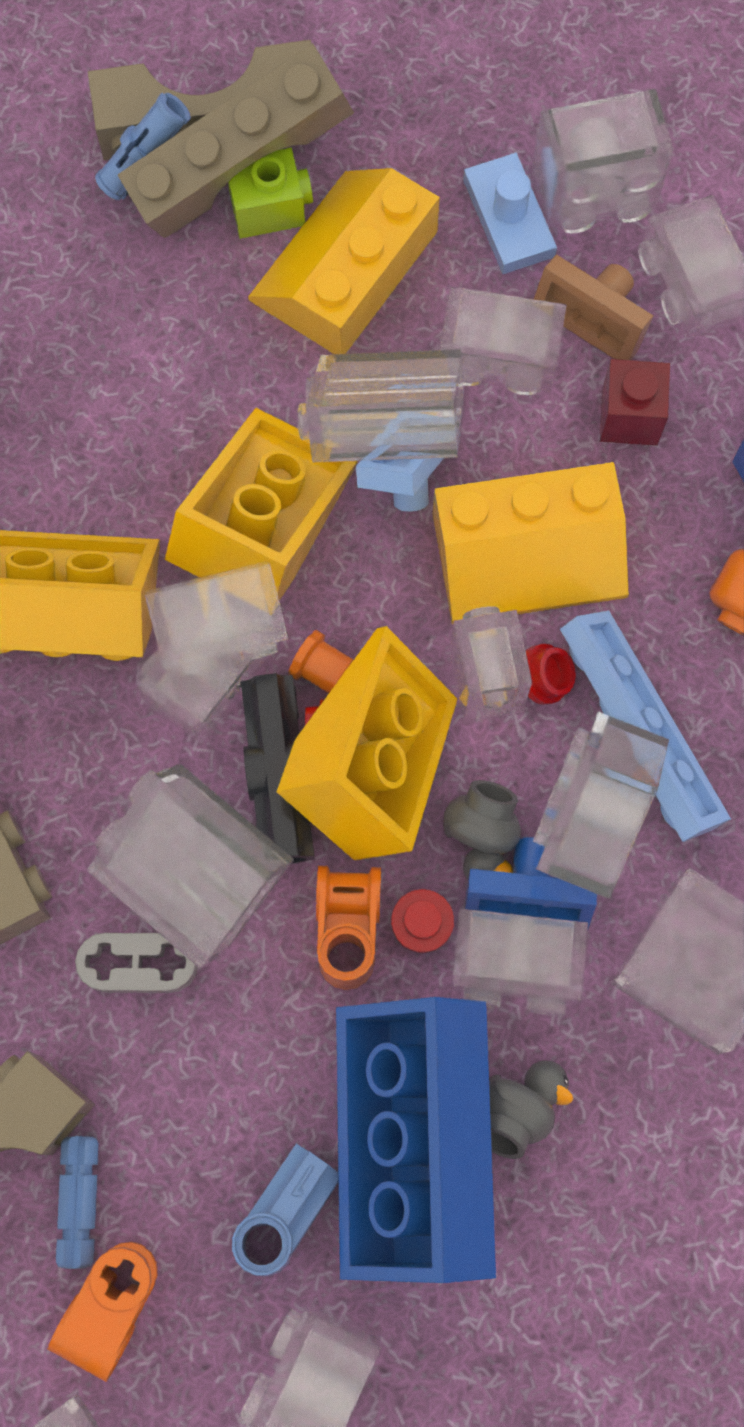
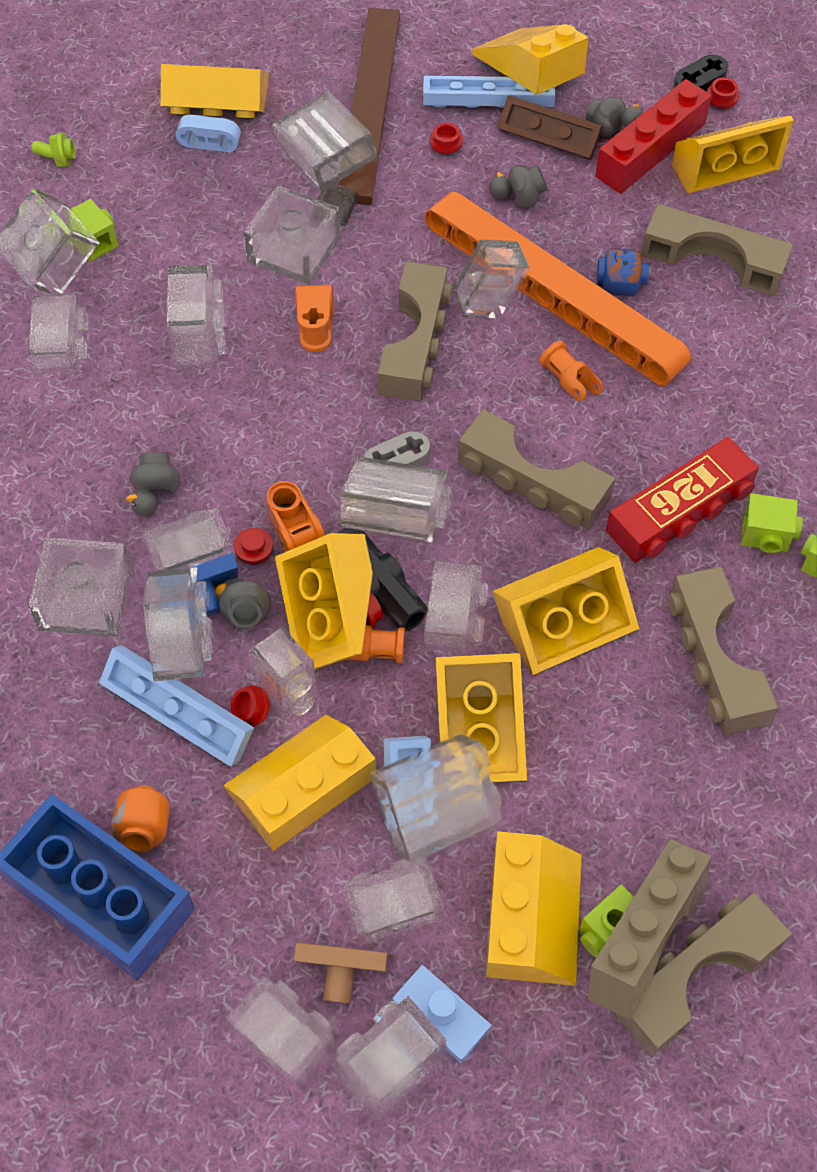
camera: 150 degrees right, 15 degrees down
medium blue axle [56,1136,99,1269] -> none
medium blue pin [95,92,191,200] -> none
clear brick [145,561,289,676] -> none
medium blue piece [232,1143,339,1276] -> none
blue brick [336,997,496,1283] -> none
dark red brick [599,359,670,446] -> none

